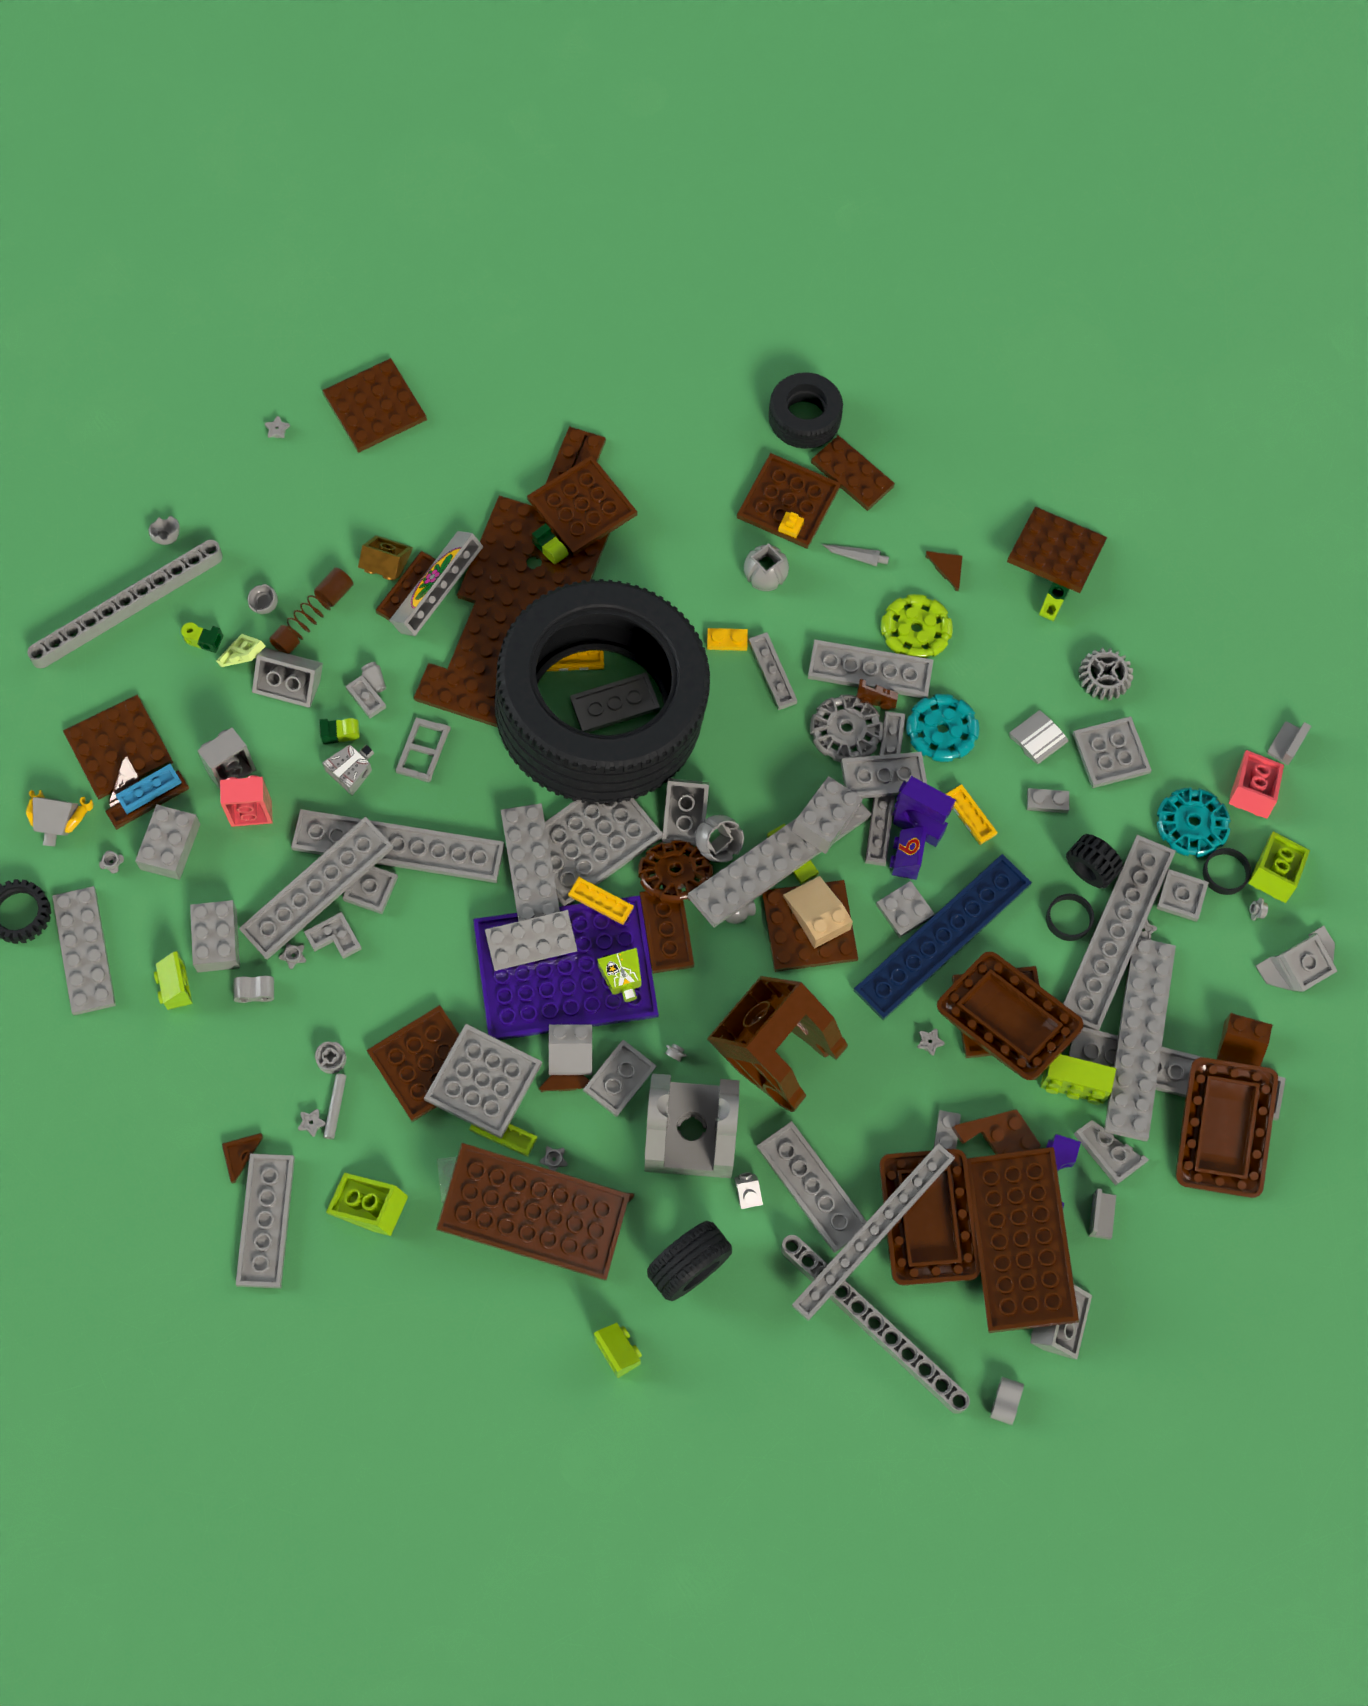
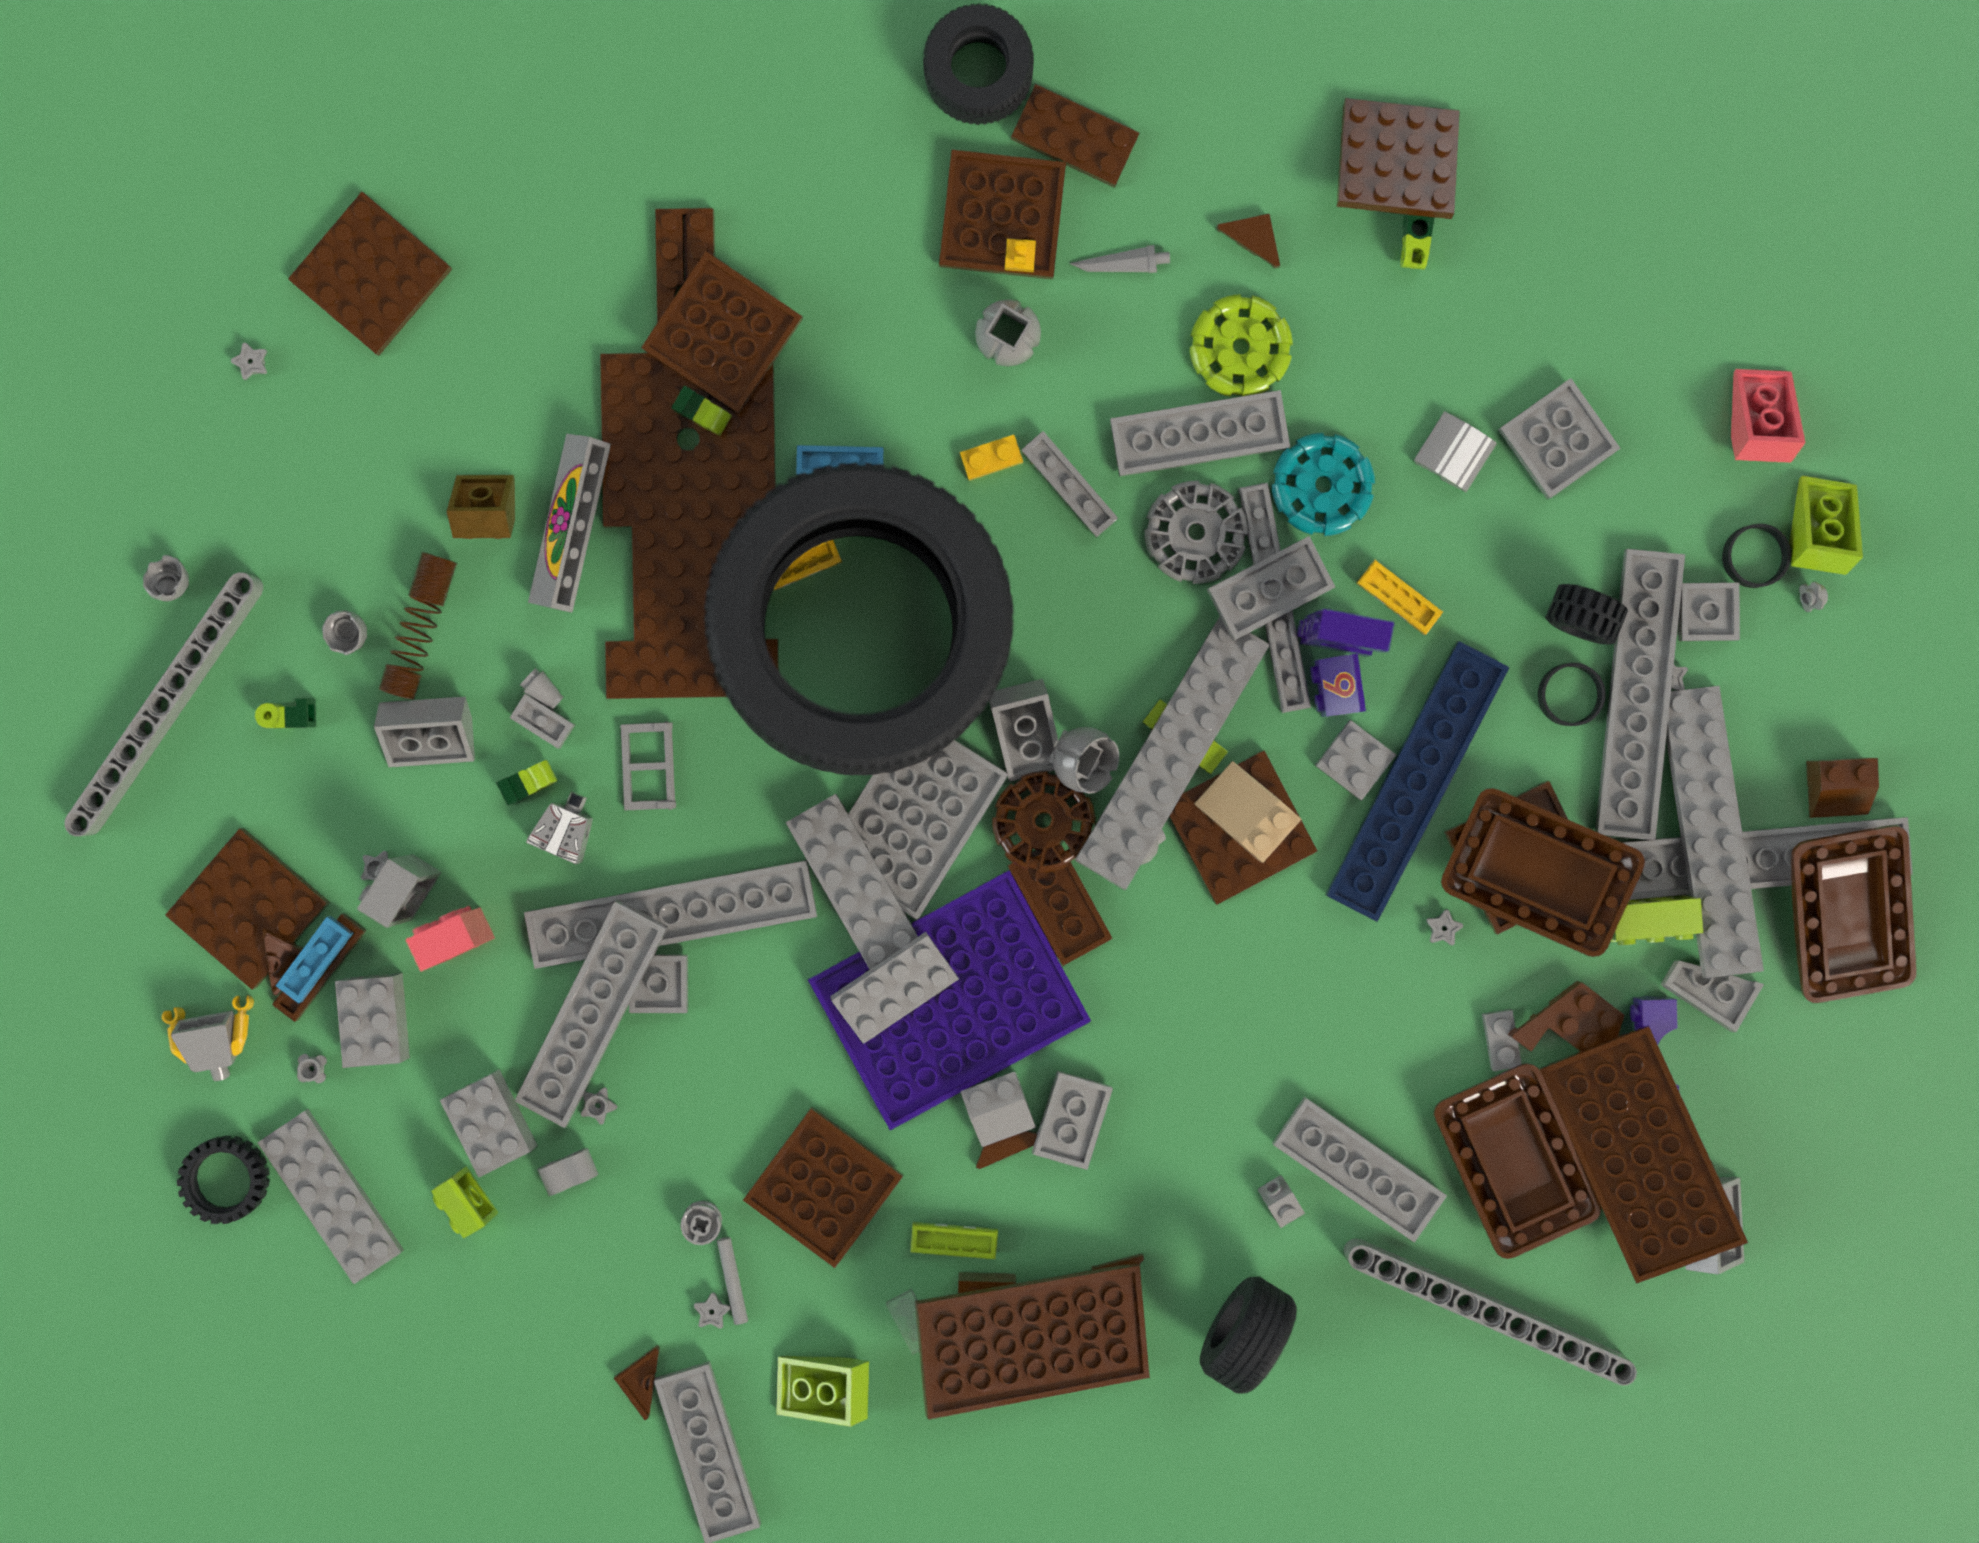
camera: 20 degrees left, 20 degrees up
yellowish green wing [216,634,265,667] -> none
light grey plate [304,912,362,959] -> none
reddish brown tile [376,551,436,620] -> none
light grey plate [424,1024,542,1139] -> none
light grey plate [539,1146,568,1171] -> none
yellow plate [568,877,634,925] -> none
light grey plate [570,672,660,733] -> none
lime slope [594,1322,642,1378] -> none
lime torso [597,948,641,1002] -> none
light grey brick [645,1074,739,1178] -> none
light grey plate [665,1043,687,1062] -> none
reddish brown brick [707,976,848,1112] -> none
light grey brick [791,776,863,854] -> none
light grey plate [792,1143,955,1321] -> none
reddish brown wing [857,679,898,709] -> none
light grey axle [990,1377,1024,1425] -> none
light grey plate [1027,788,1069,813] -> none
light grey gear [1078,647,1133,701] -> none
light grey panel [1089,1188,1116,1240] -> none
teal plate [1156,787,1231,857] -> none
light grey piece [1256,926,1337,992] -> none
light grey panel [1267,721,1311,765] -> none

